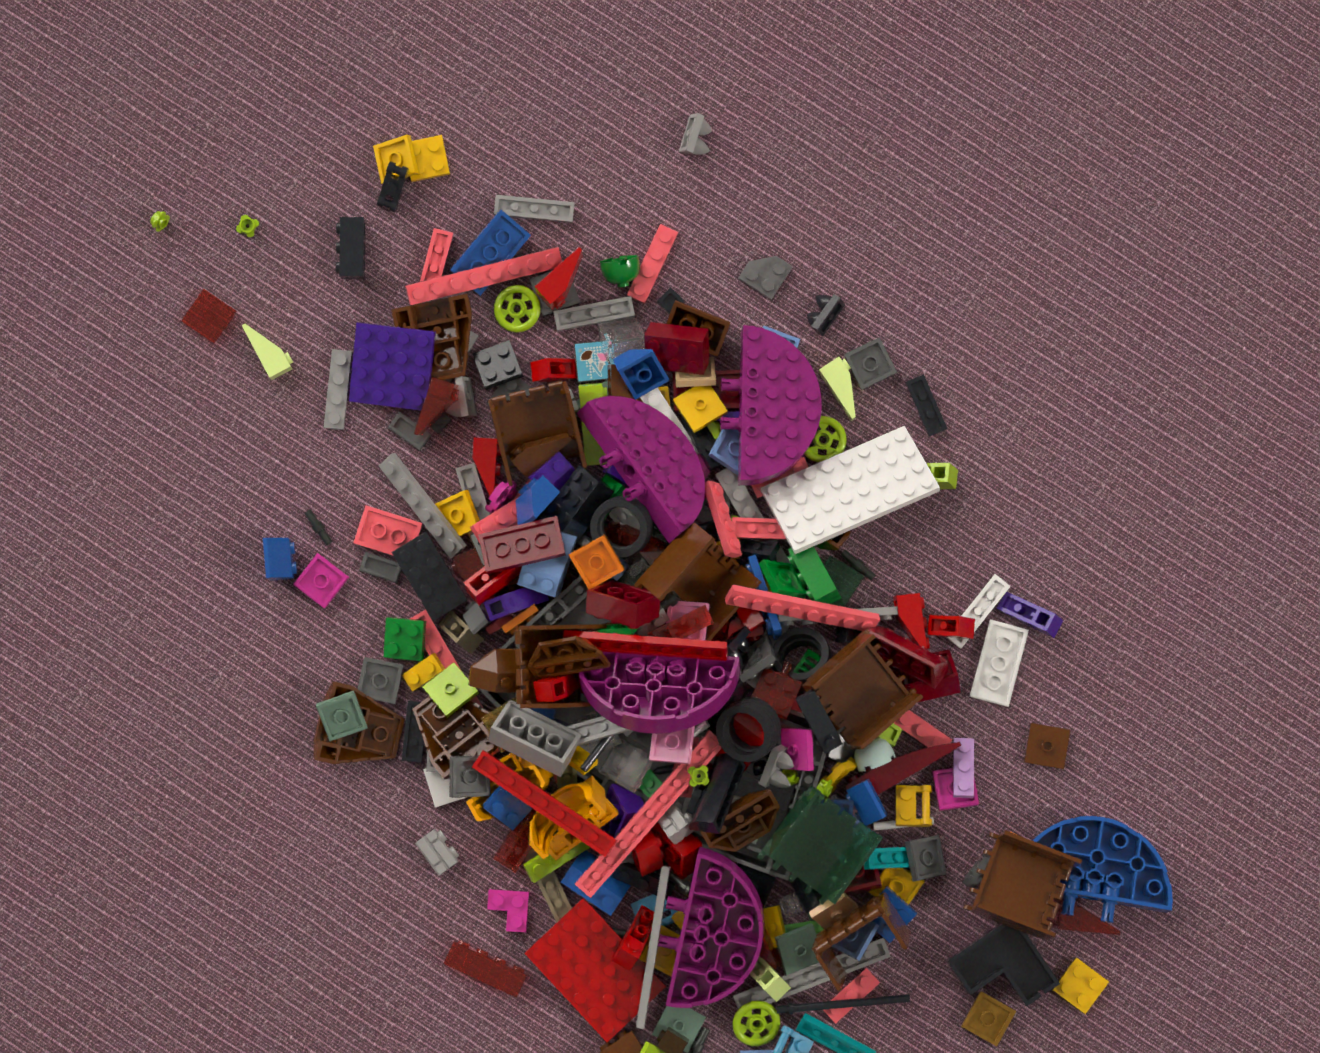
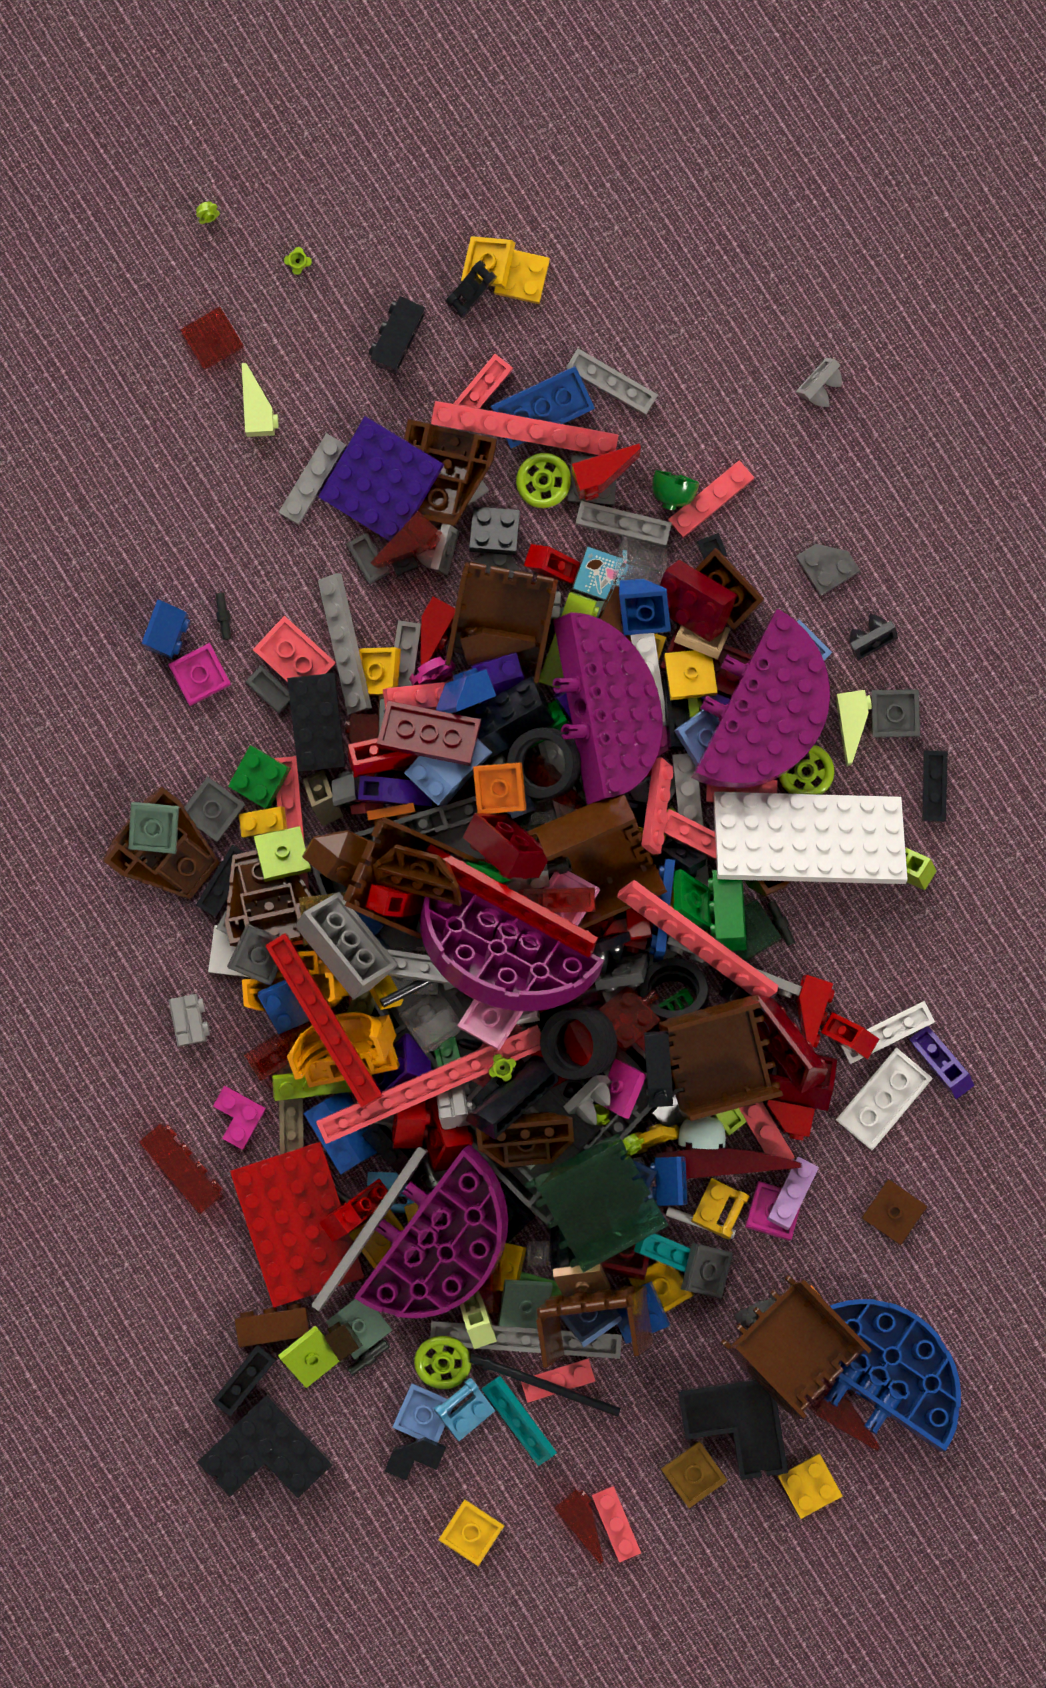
camera: 30 degrees right, 0 degrees up
none -> red slope [766,1100,815,1141]

